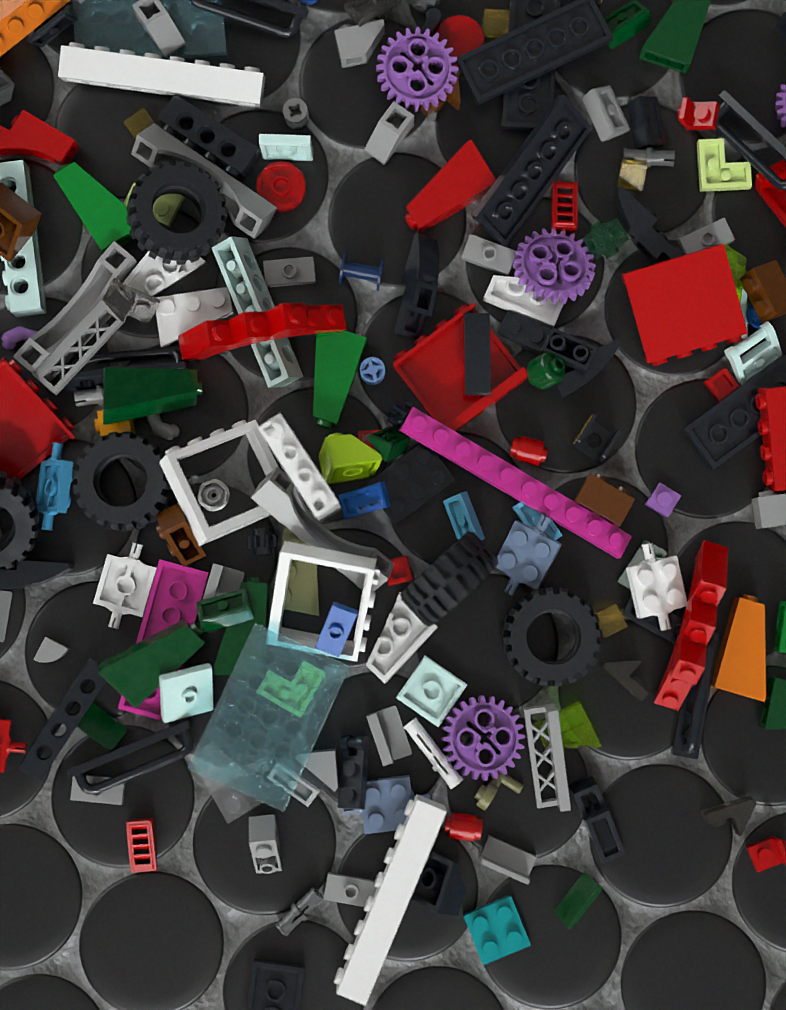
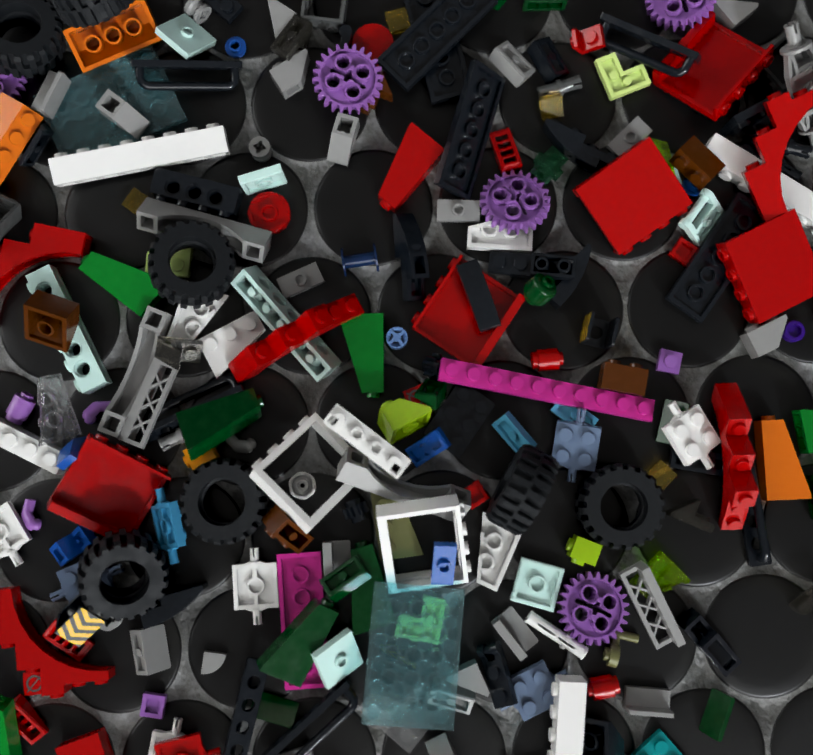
camera: 20 degrees left, 0 degrees up
none -> lime brick [565,534,603,567]

